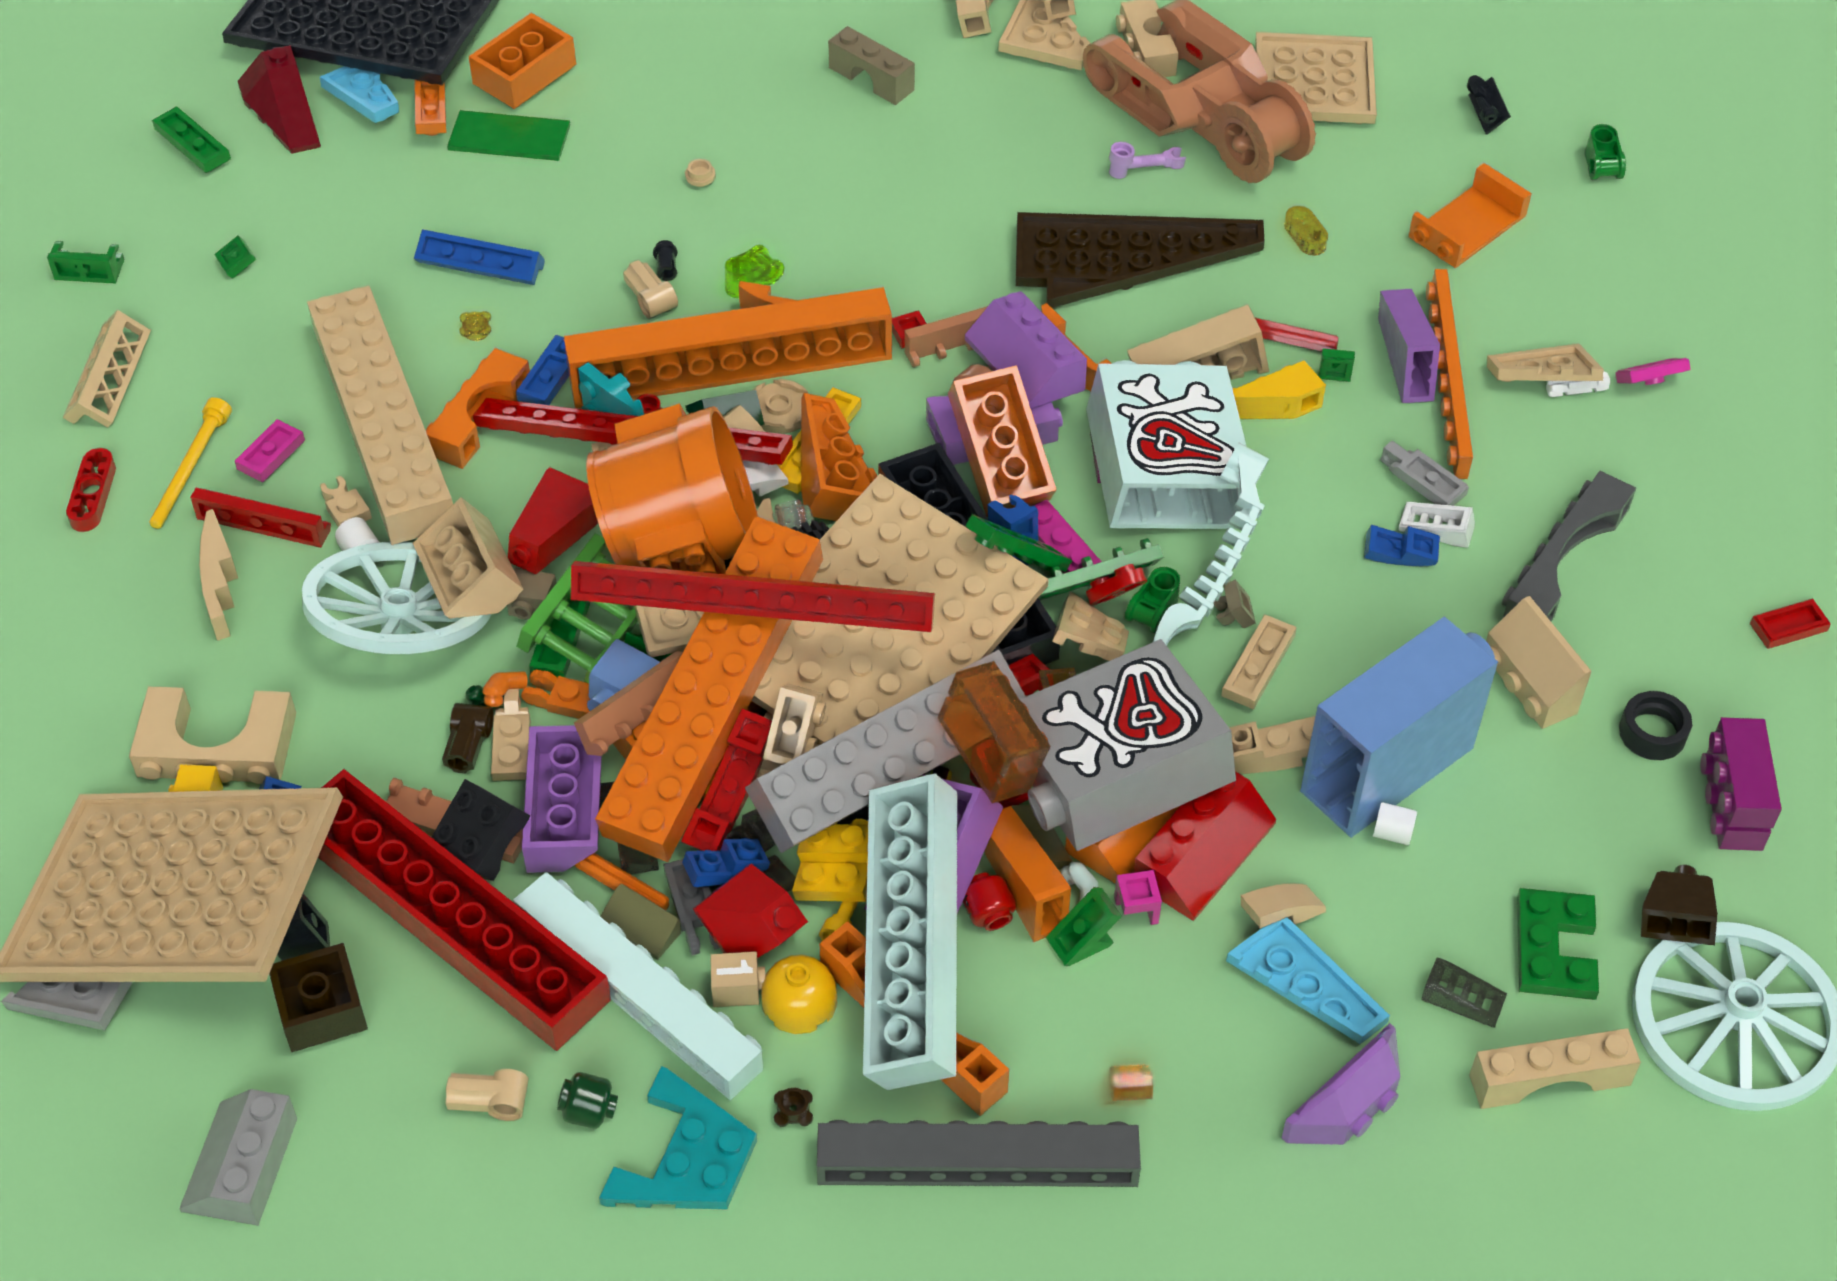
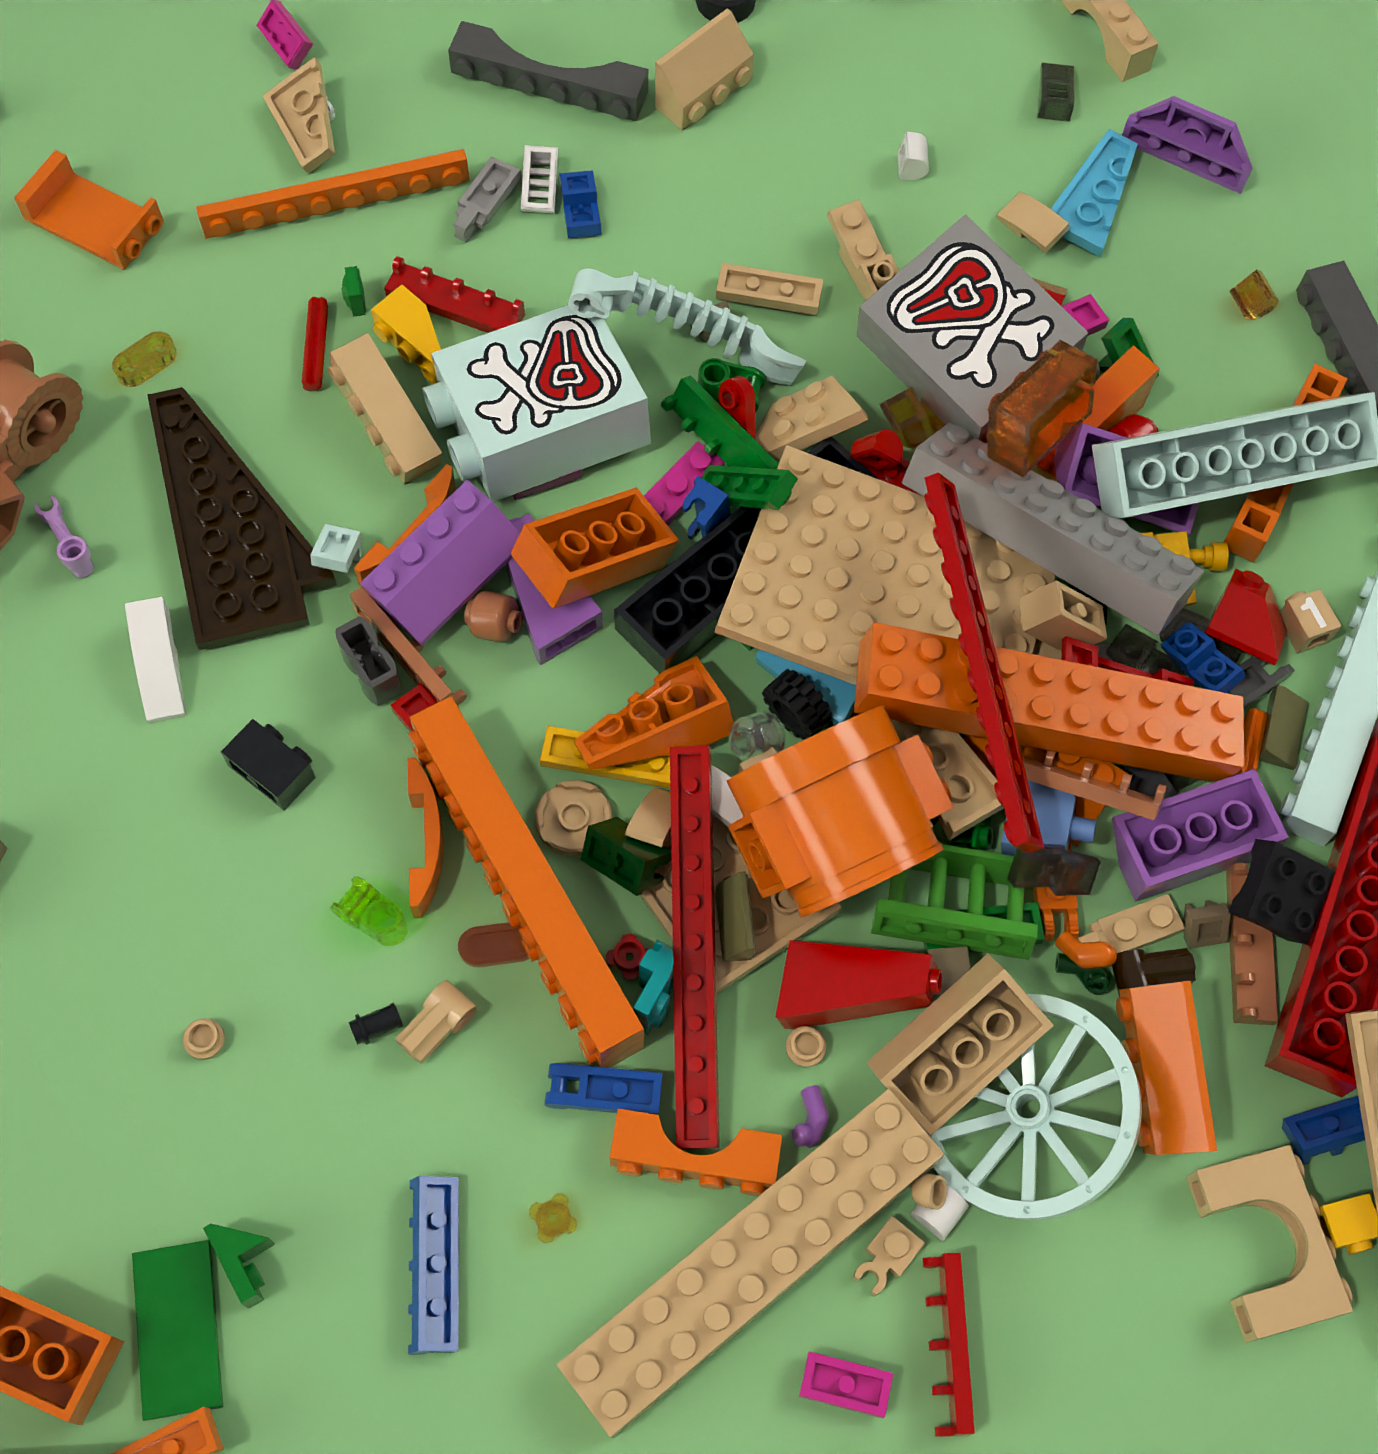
camera: 110 degrees left, 15 degrees up
tan slope [199,509,238,641] -> none
yellow cylinder [761,955,837,1034] -> none
medium blue brick [1300,616,1498,838] -> none
medium lavender slope [1378,289,1440,403] -> none
green plate [1517,888,1599,1000] -> none
none -> white slope [125,596,186,723]
none -> green slope [203,1223,275,1308]
none -> black brick [221,719,316,811]
none -> light aqua bracket [310,524,362,573]
none -> dark grey brick [335,616,402,706]
none -> red hinge [384,256,525,333]
none -> tan plate [786,1026,826,1067]
none -> medium lavender arm [792,1085,829,1148]
none -> red brick [850,429,903,471]
none -> tan hinge [911,1174,947,1210]
none -> clear smoke slope [1007,847,1101,896]
none -> orange slope [1116,981,1217,1155]
none -> dark tan tile [1184,900,1231,949]

